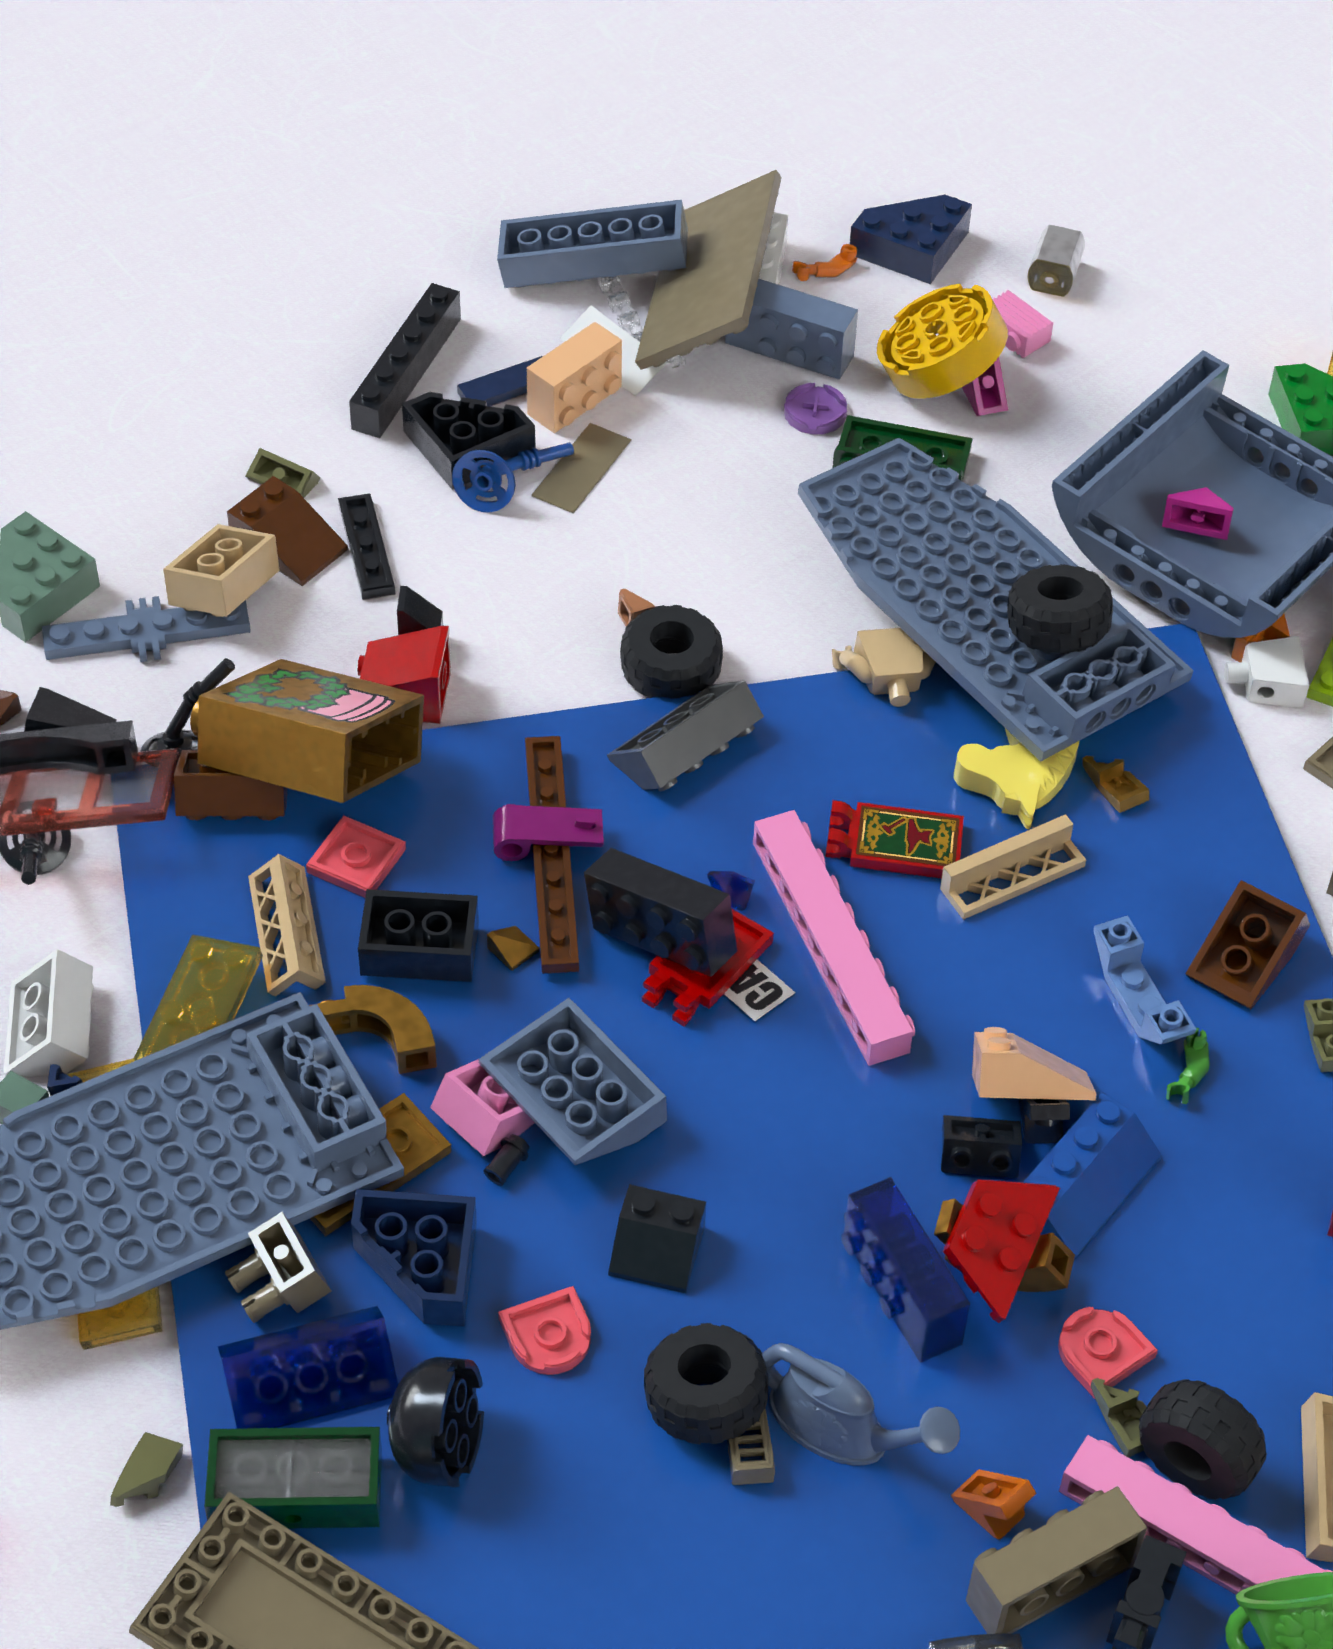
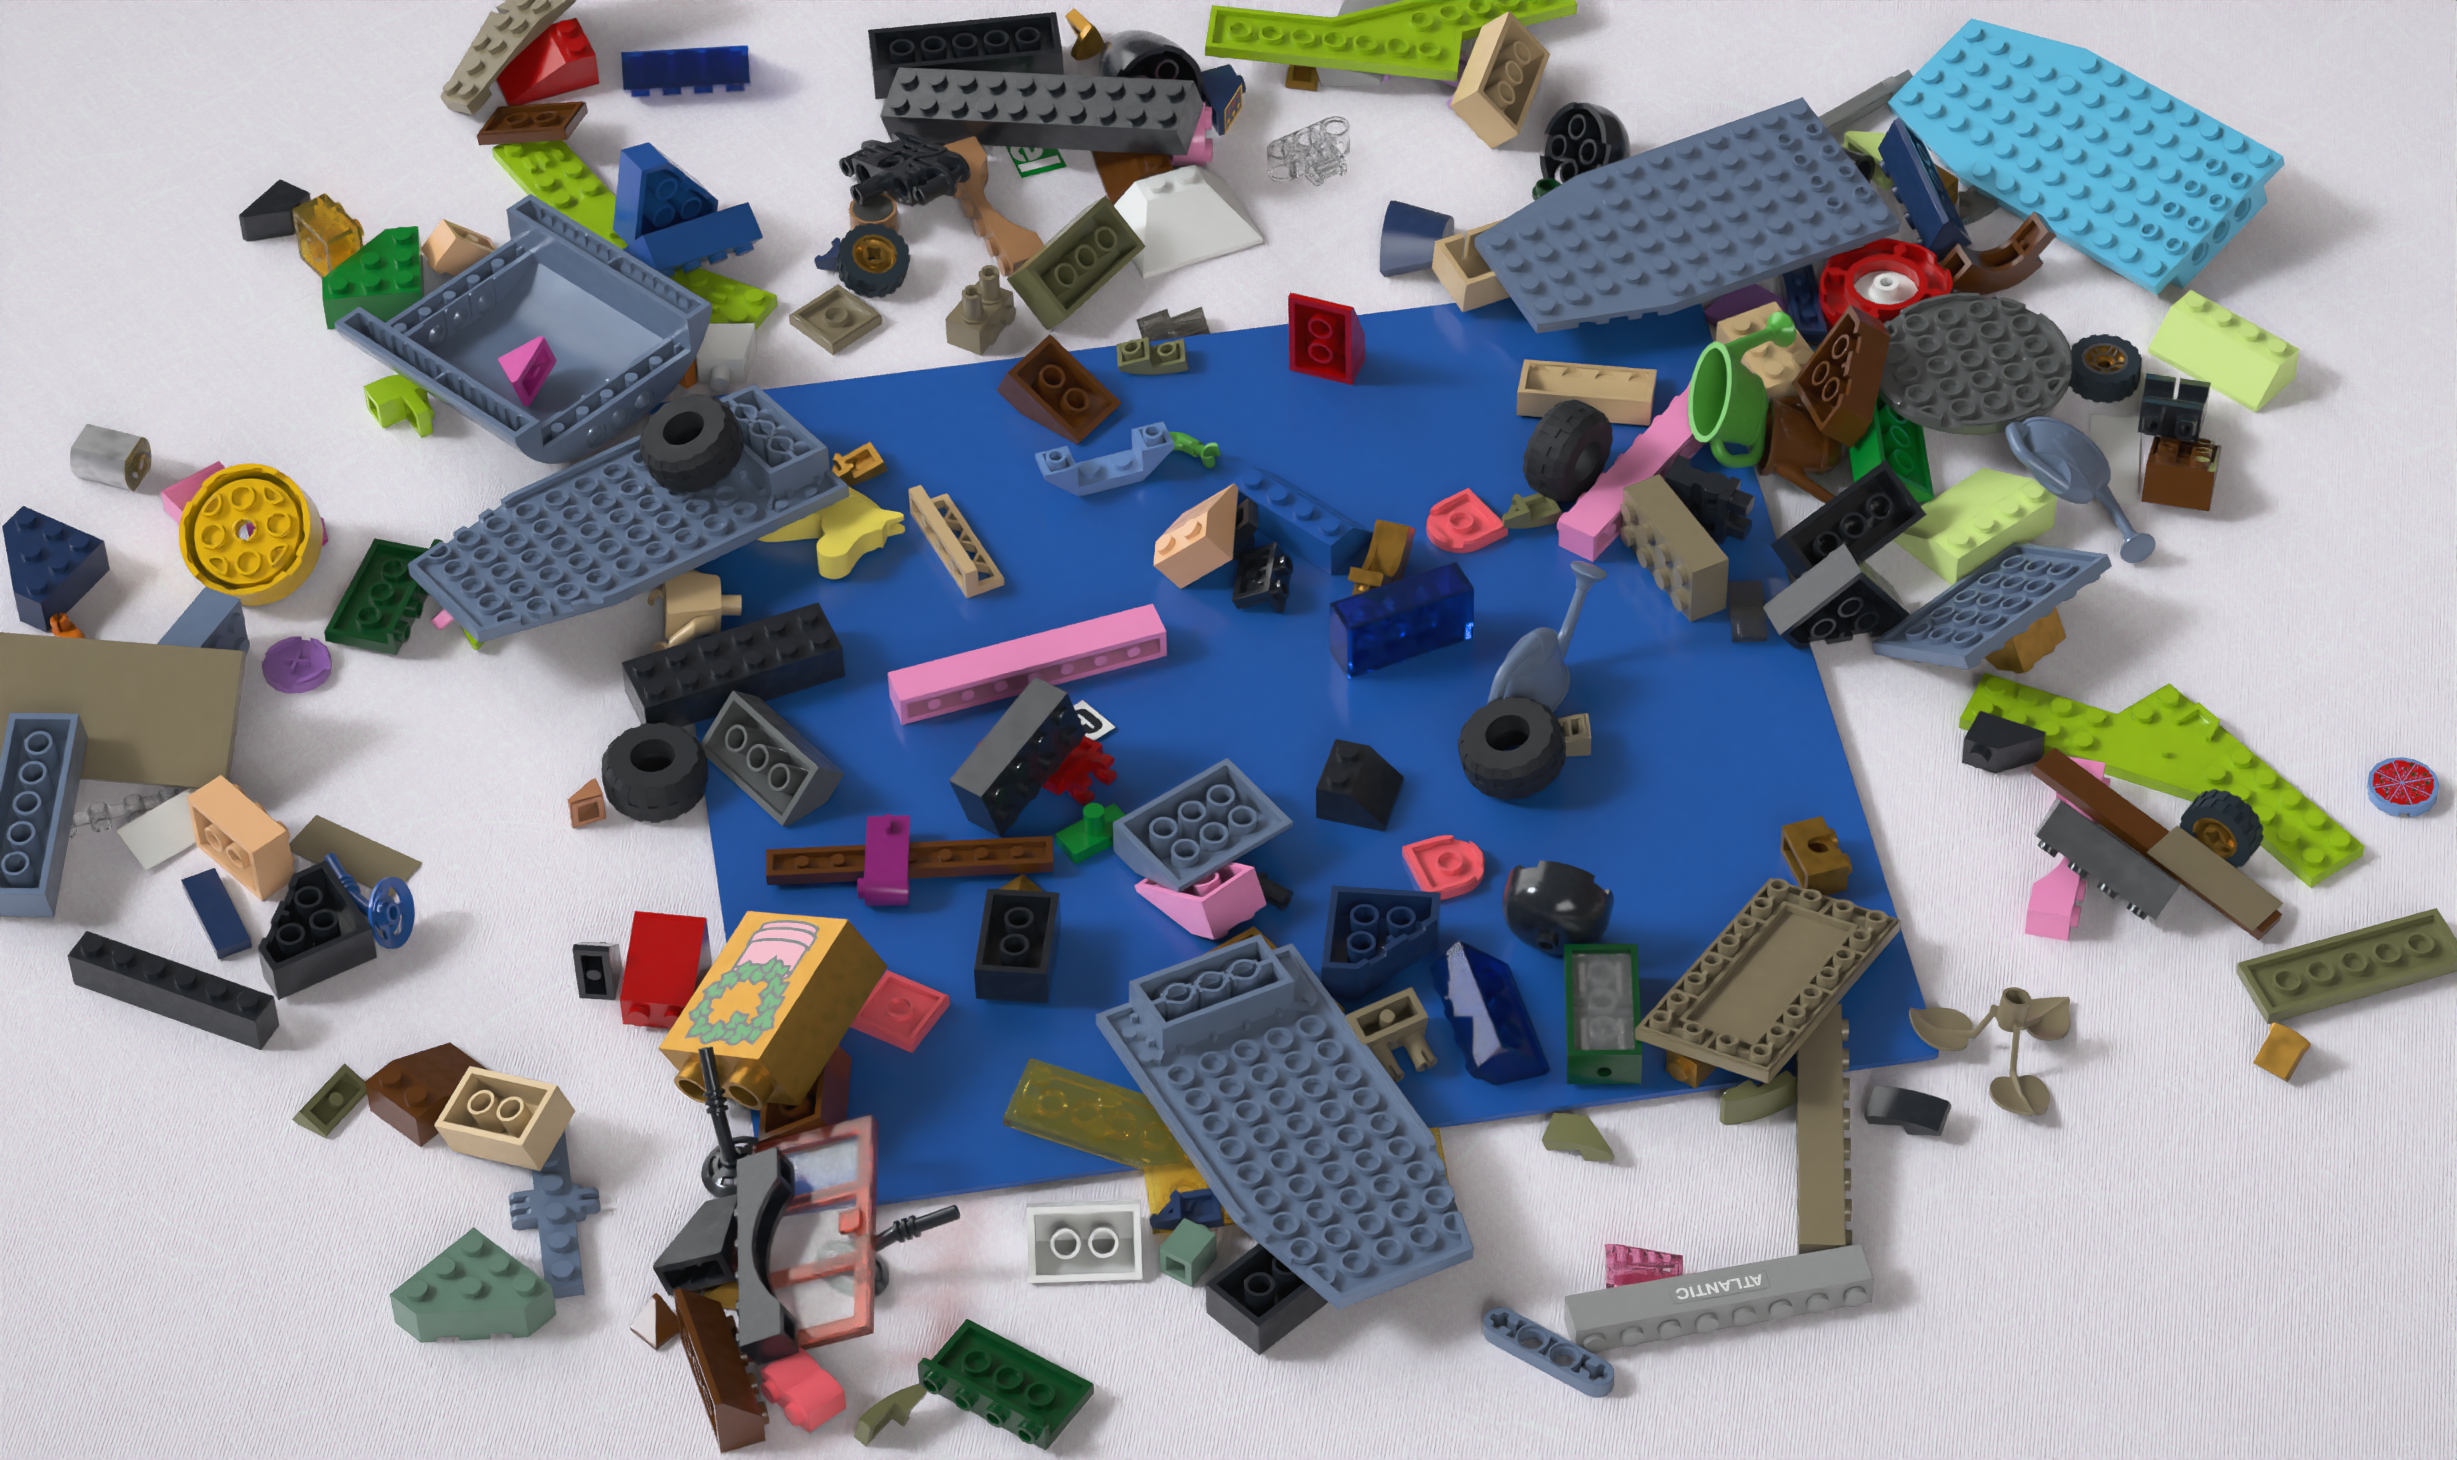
camera: 85 degrees left, 5 degrees down
tan fence [248,854,326,996] -> none
pearl gold arch [309,985,437,1074] -> none
black tile [338,493,395,600] -> none
clear blue slope [707,871,755,911] -> none
tile [825,800,964,879] -> none
red wing [943,1179,1060,1323] -> none
orange slope [951,1469,1037,1539] -> none
none -> black brick [621,602,845,728]
none -> green tile [1055,803,1126,864]

